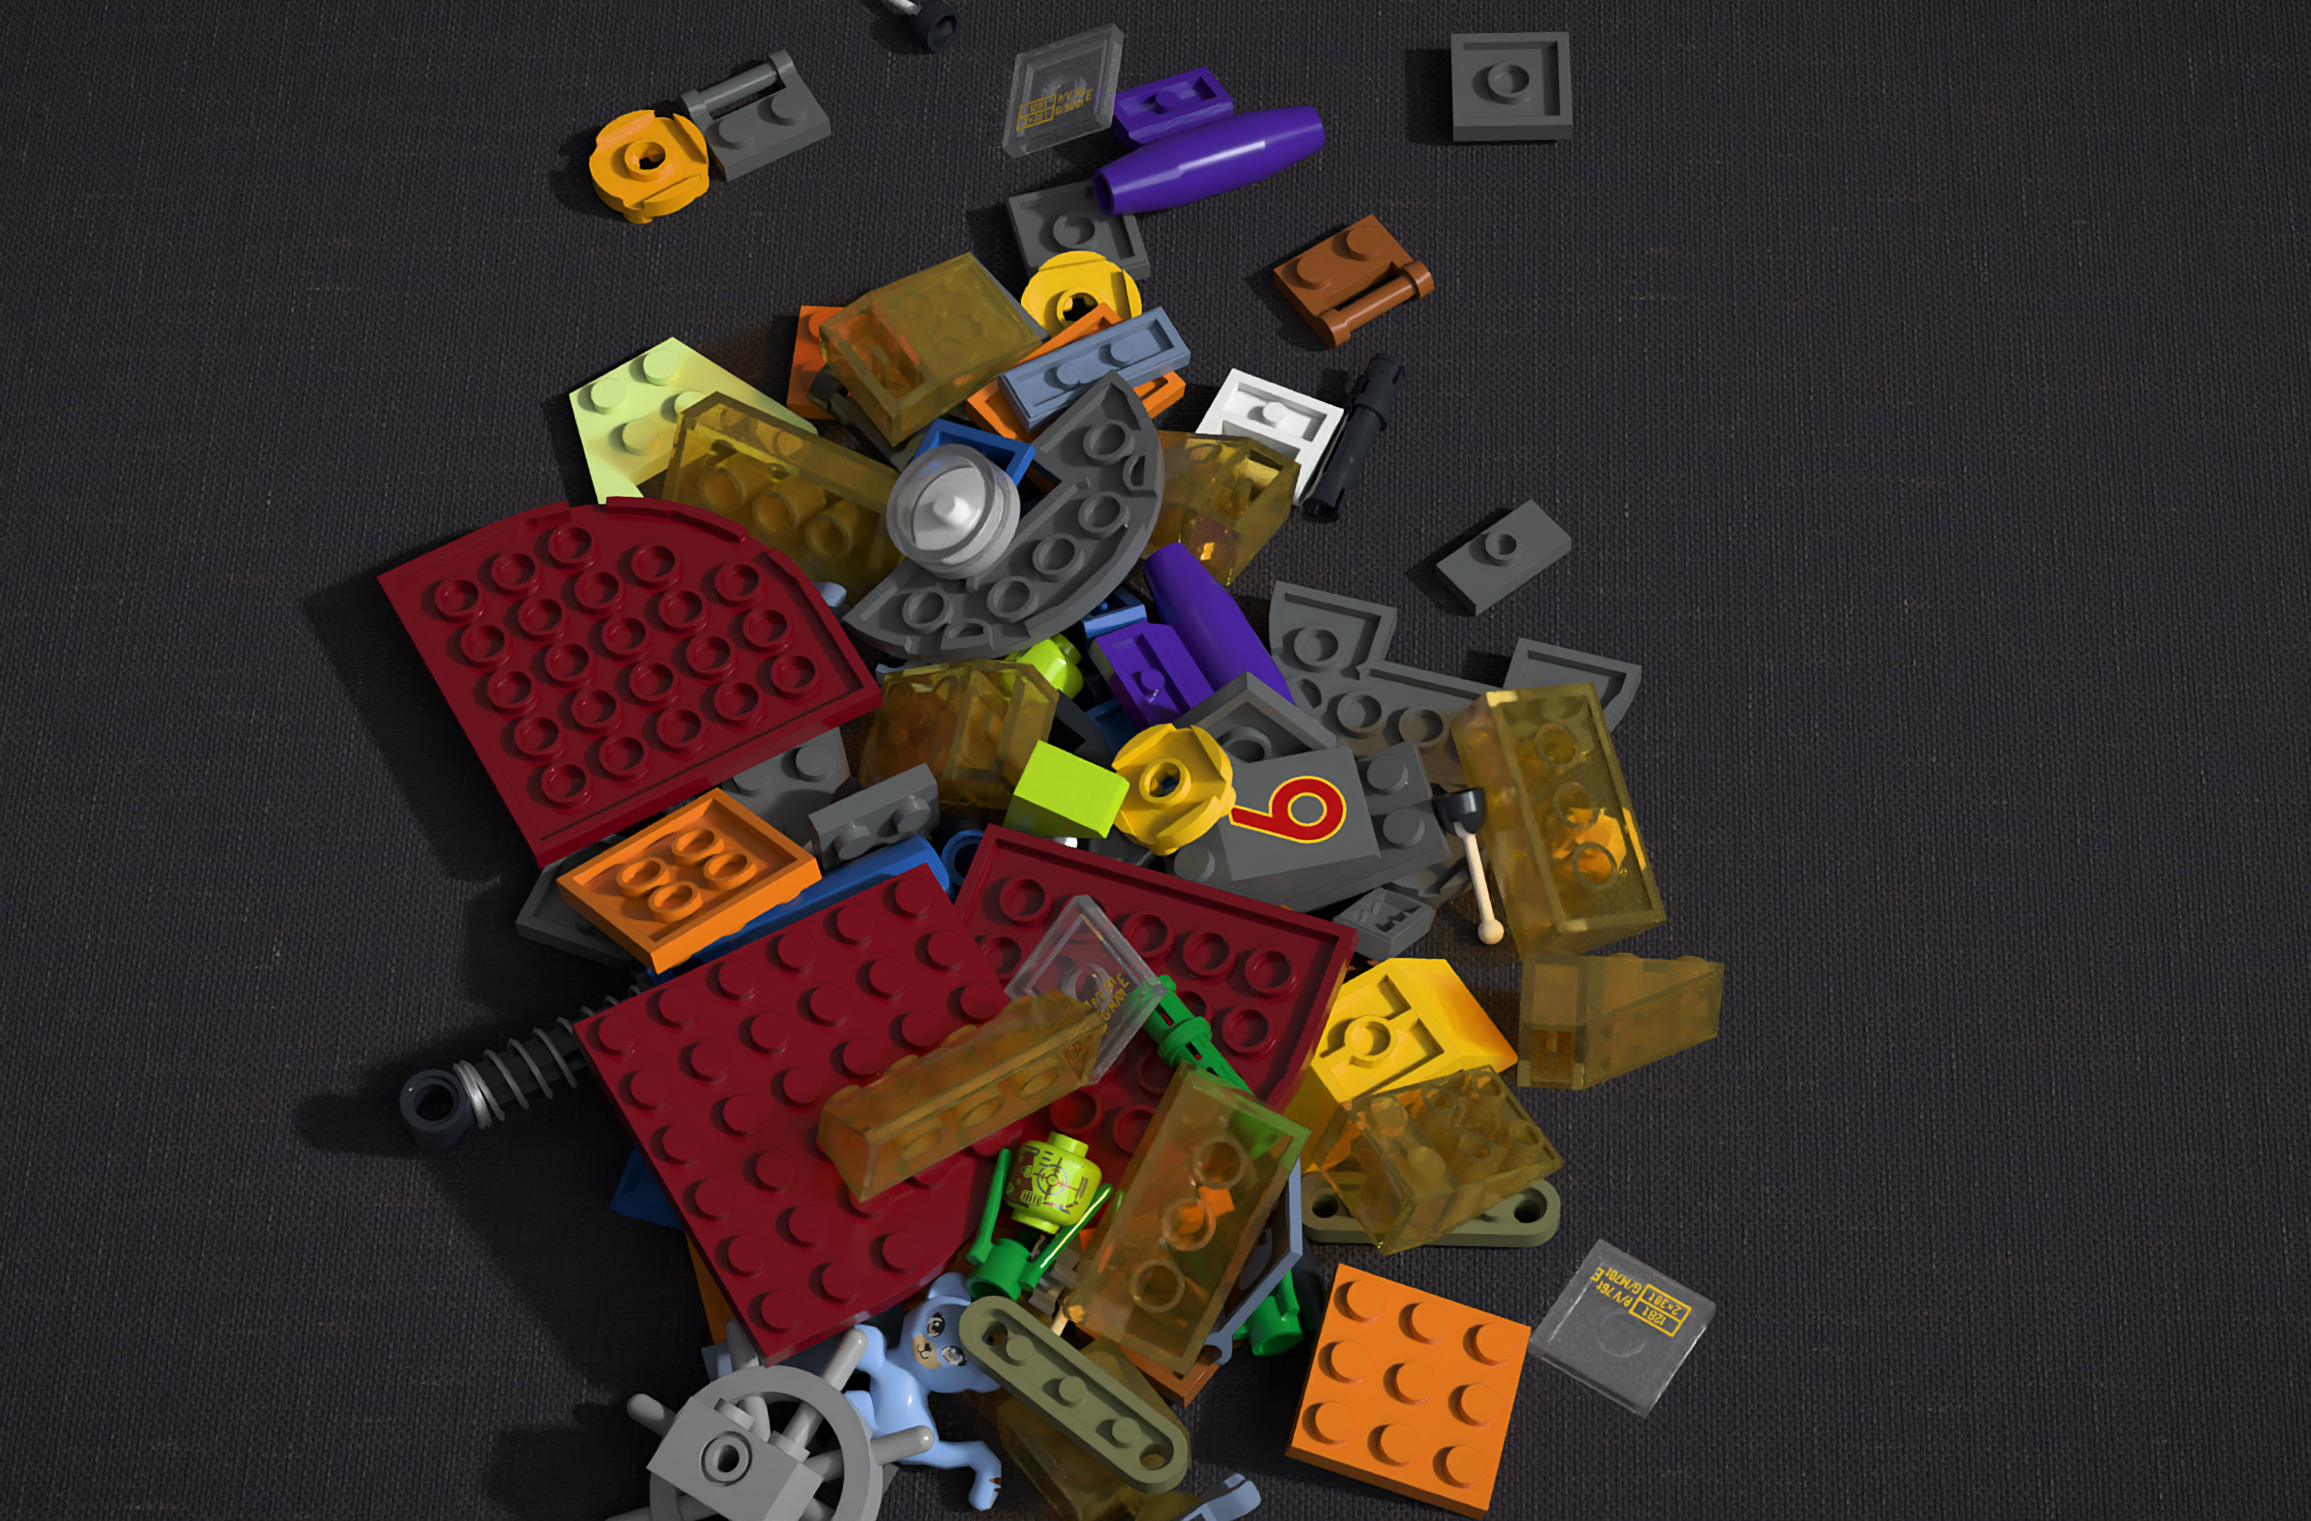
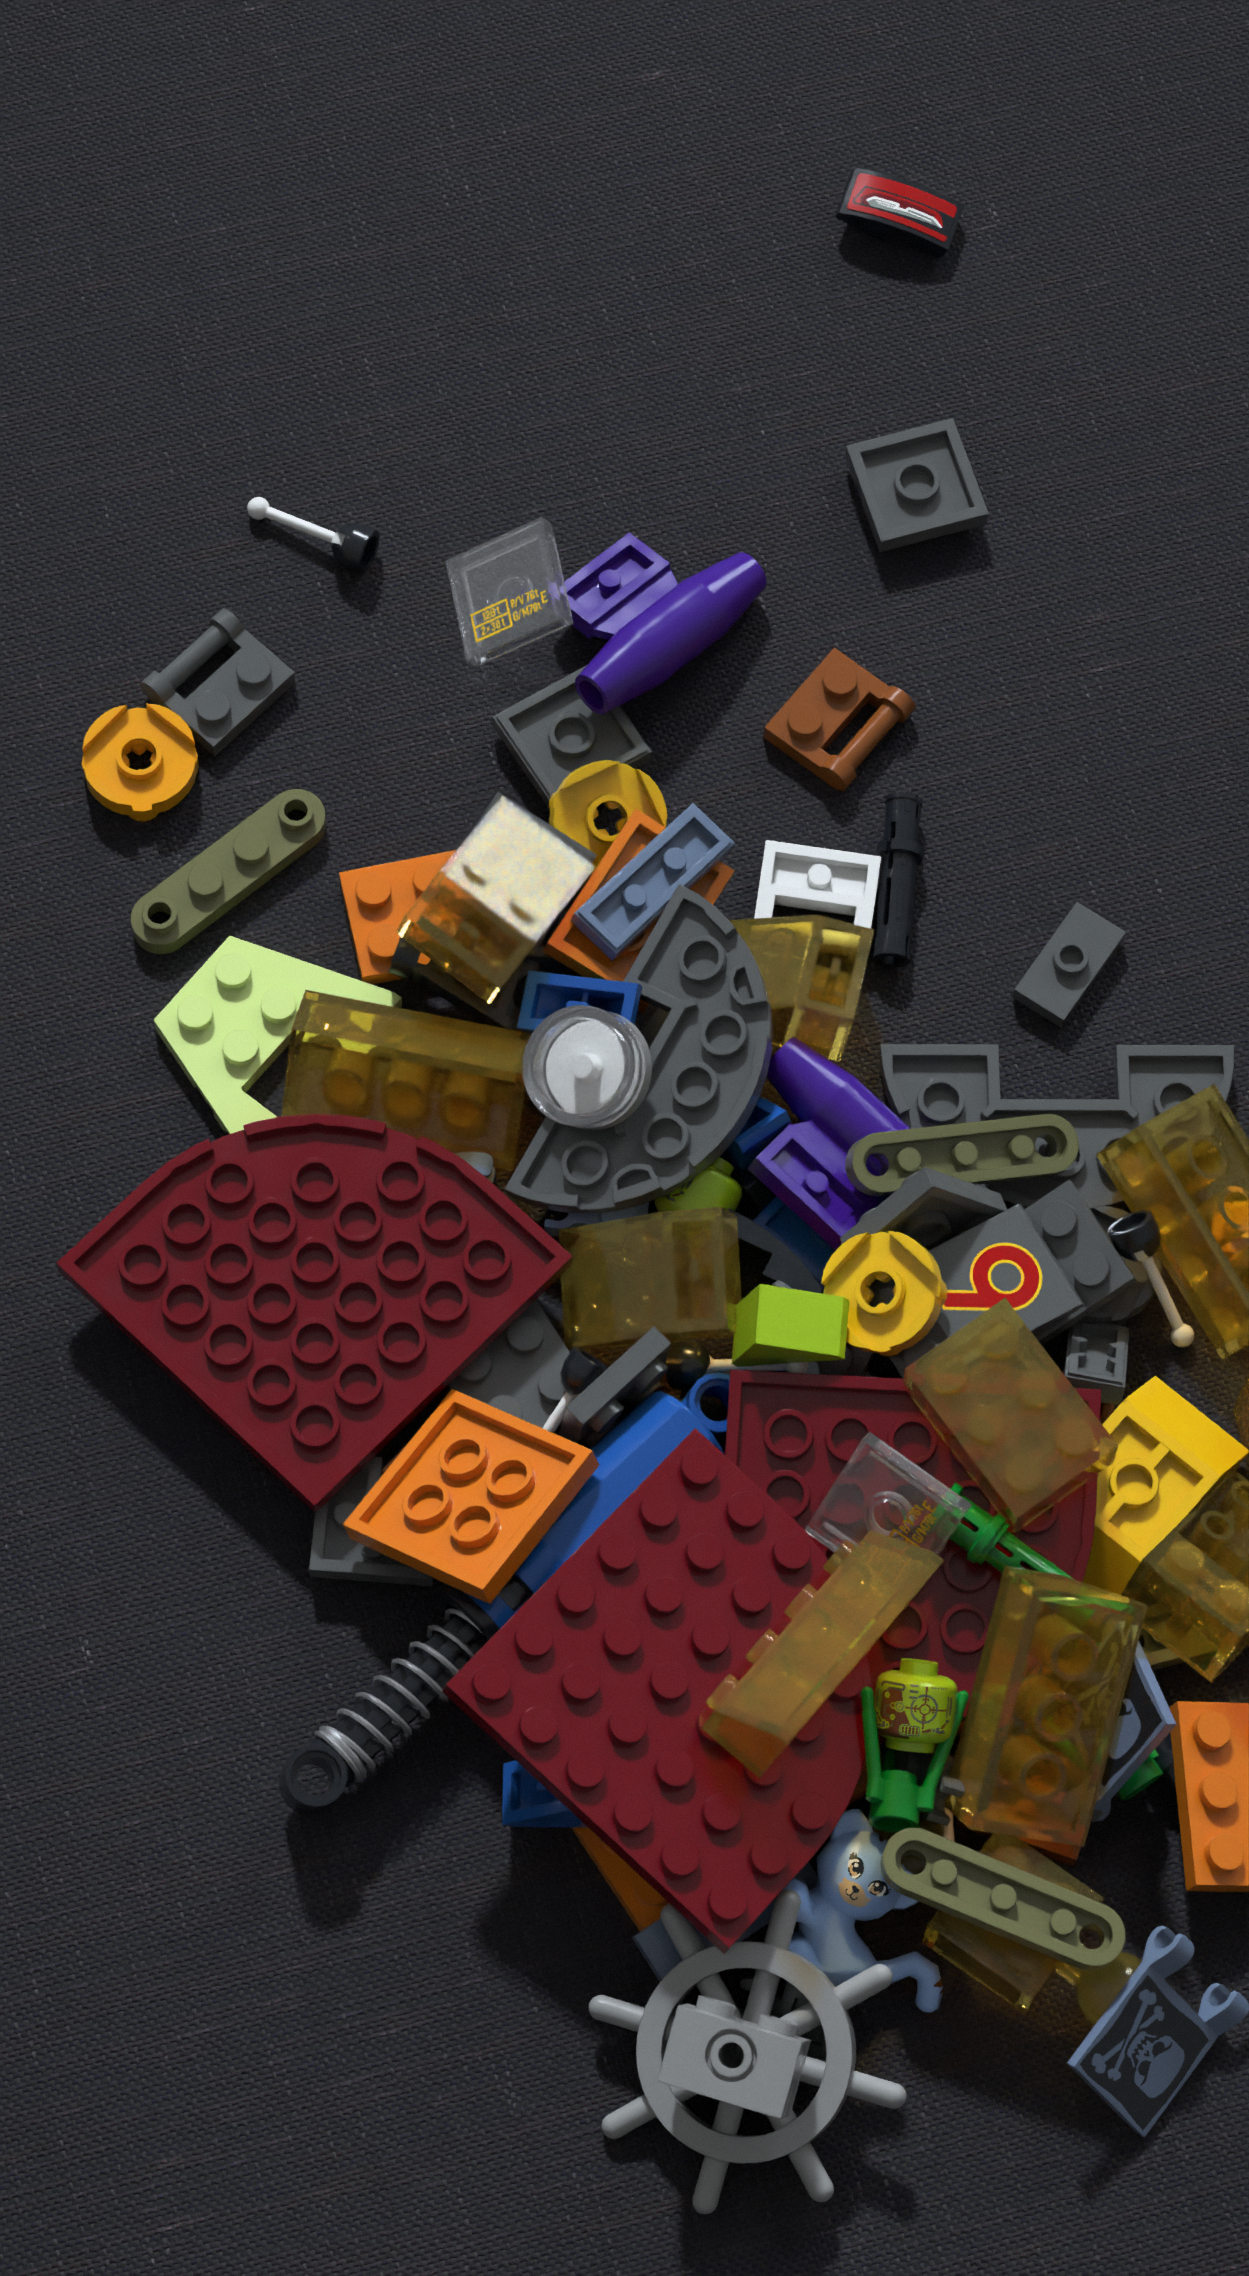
camera: 25 degrees left, 10 degrees up
none -> olive plate [131,789,326,954]
none -> olive plate [845,1114,1079,1196]
none -> clear yellow brick [903,1298,1118,1534]

